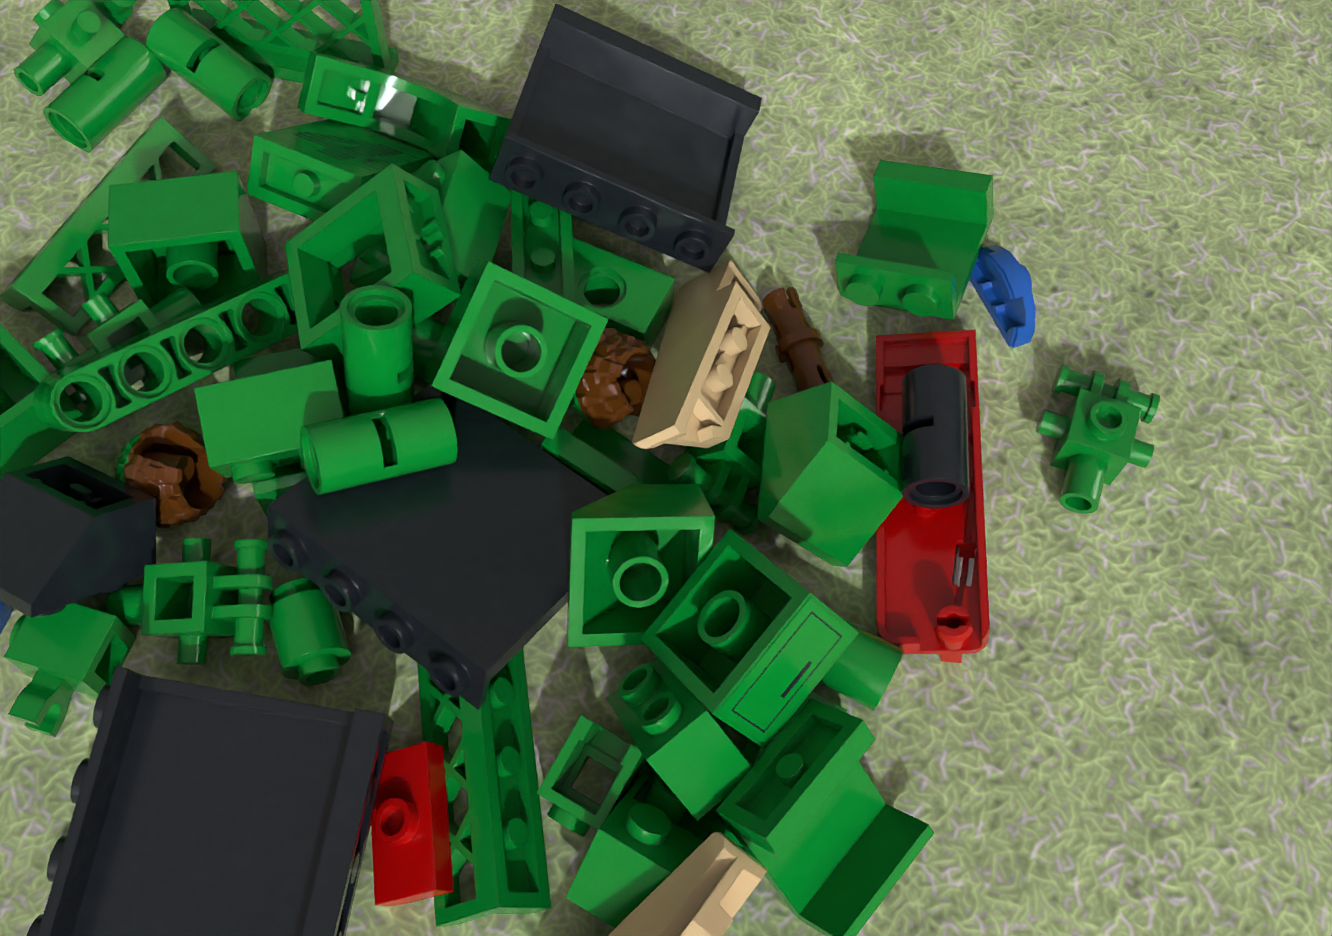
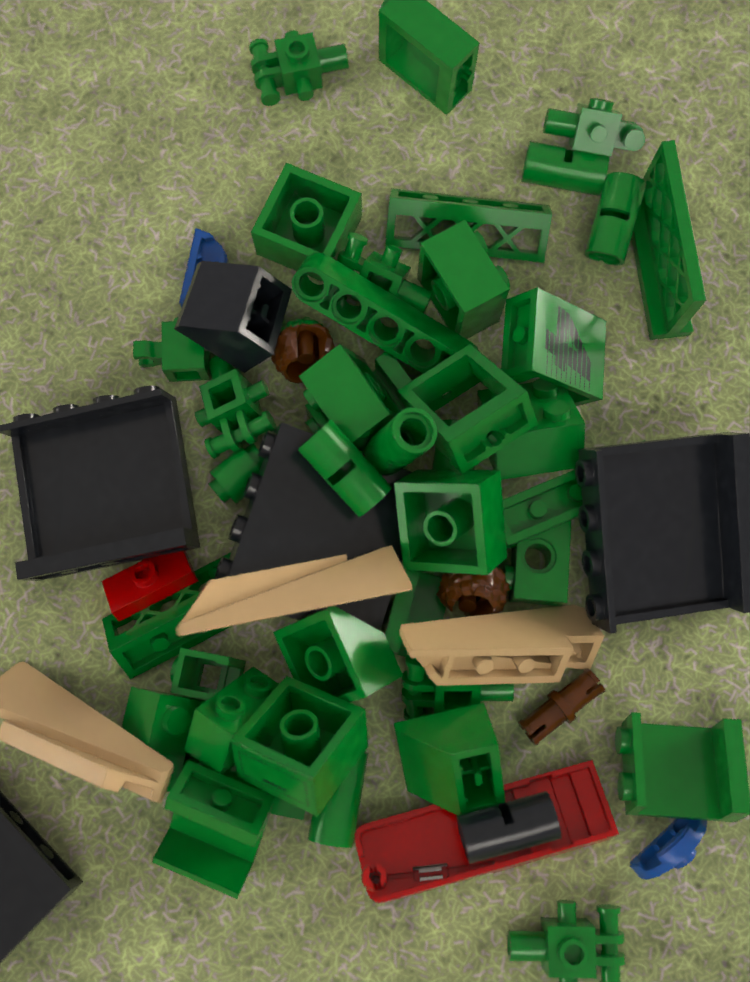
camera: 75 degrees right, 15 degrees up
green arch [297,50,511,174] -> none
none -> tan wedge [175,546,413,636]

